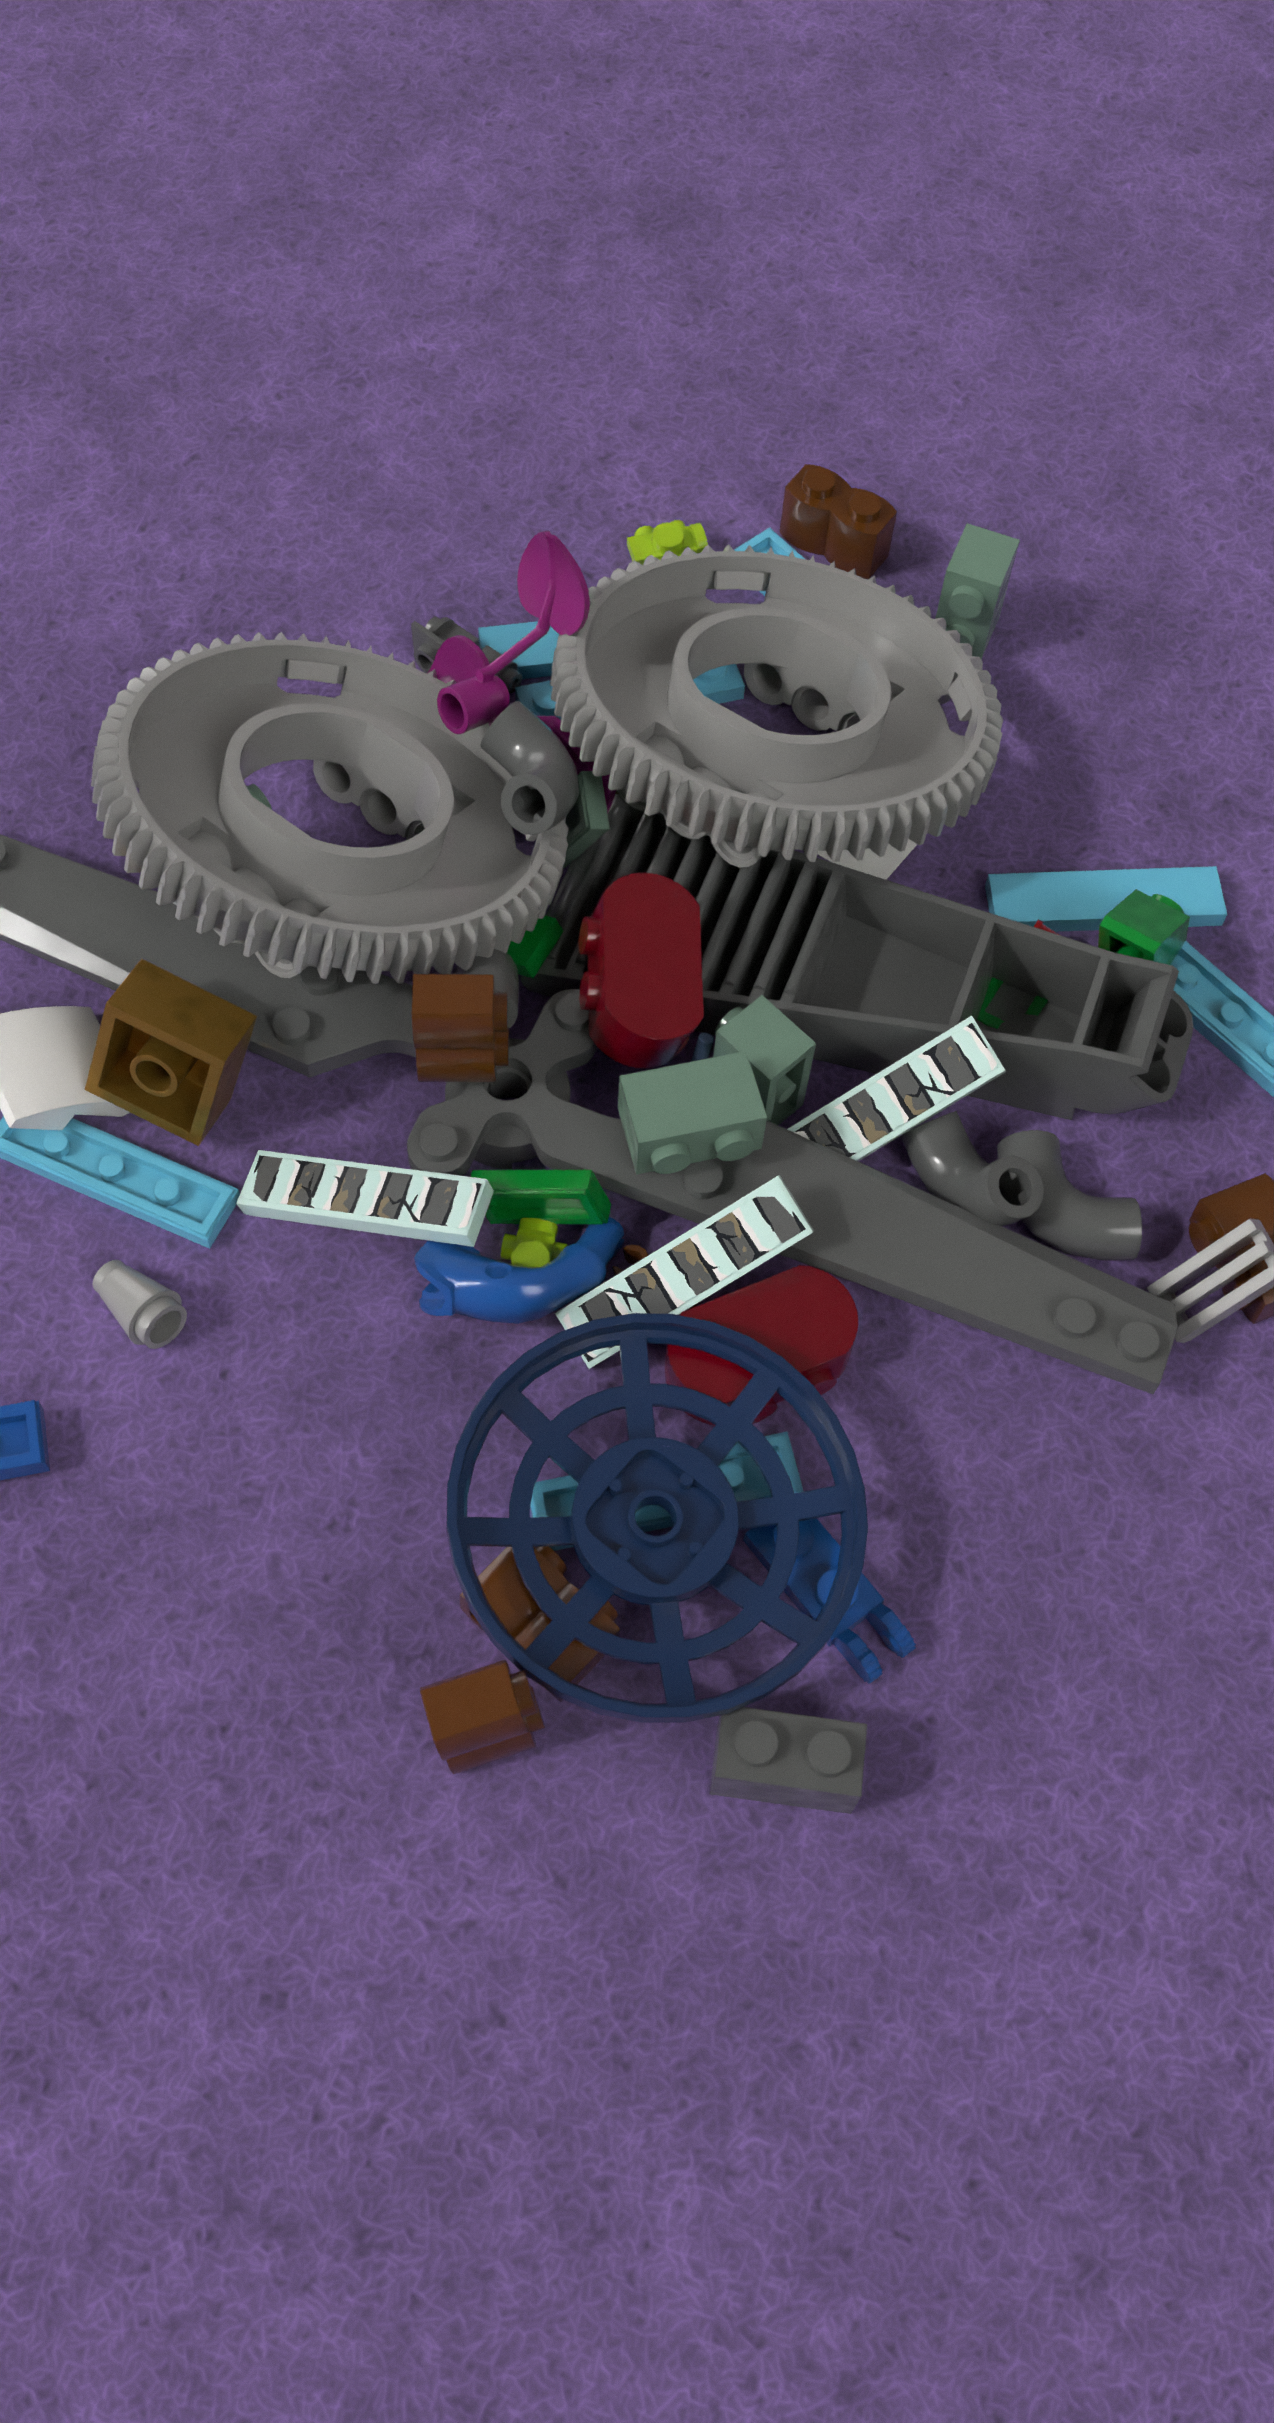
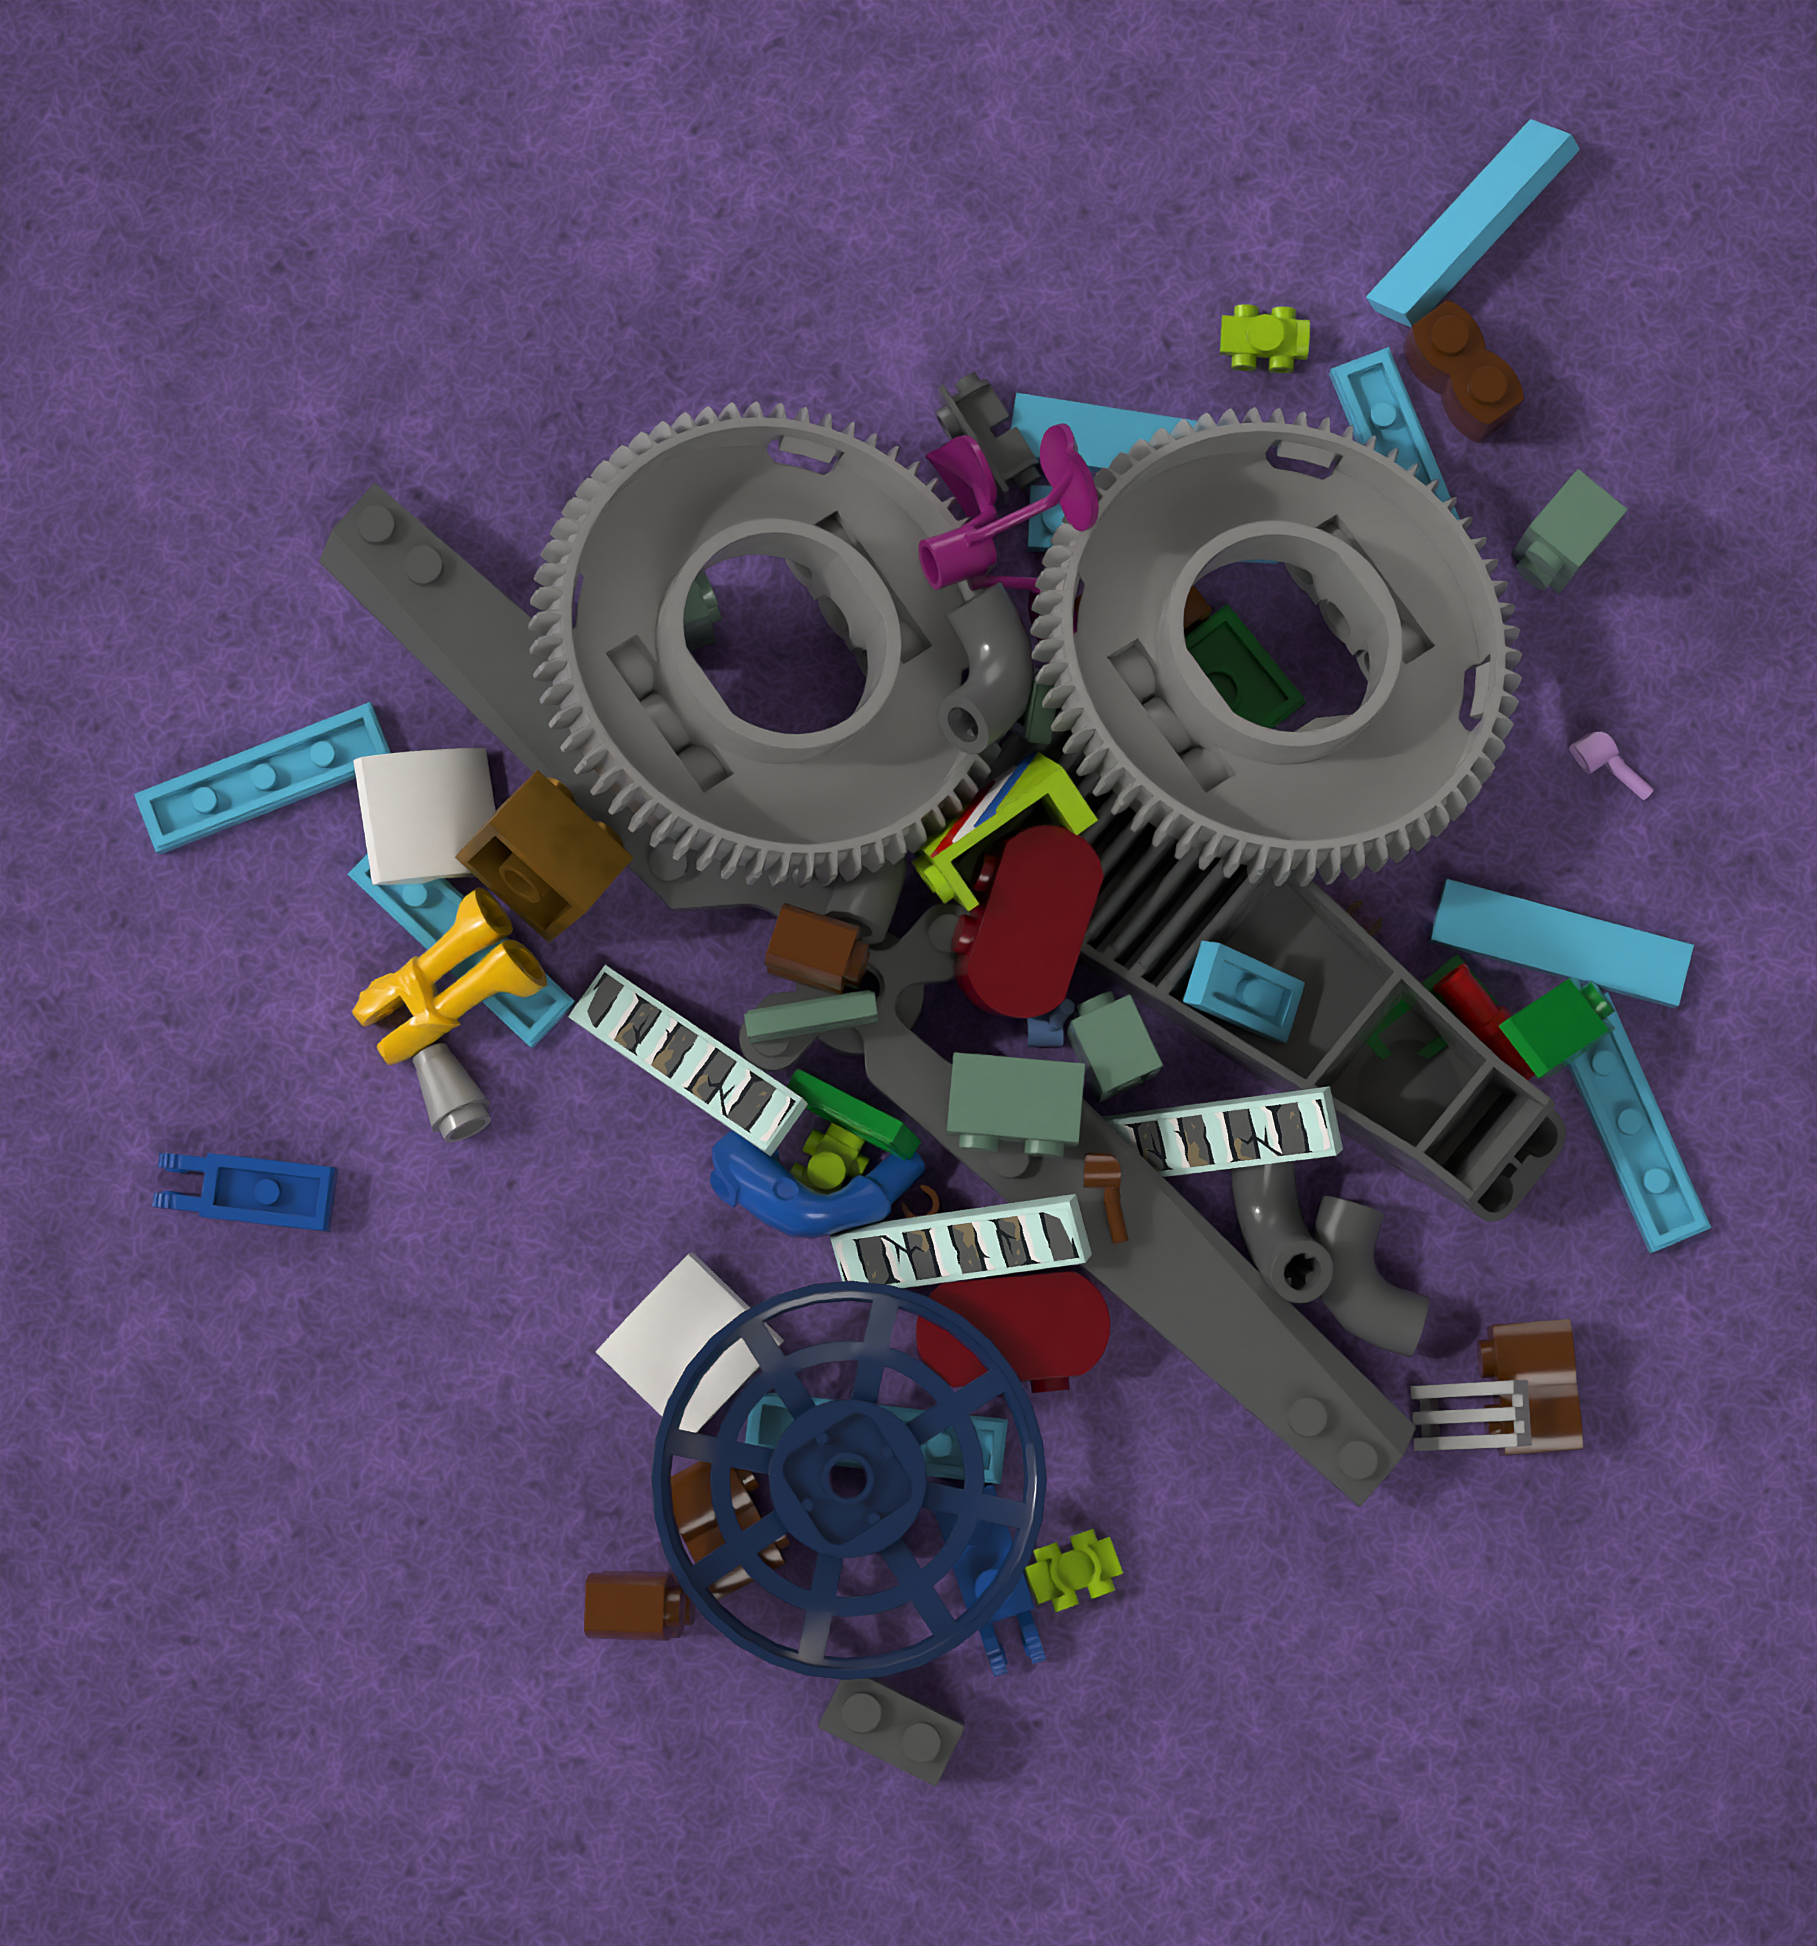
camera: 25 degrees right, 20 degrees up
none -> yellow piece [351,887,547,1066]
none -> white slope [596,1252,784,1433]
none -> sand green tile [744,990,879,1043]
none -> lime panel [911,750,1098,912]
none -> lime piece [1024,1529,1123,1612]
none -> reddish brown hand [1083,1152,1129,1244]
none -> medium azure plate [1183,941,1305,1043]
none -> medium azure tile [1366,119,1580,328]
none -> lavender hand [1569,732,1654,801]

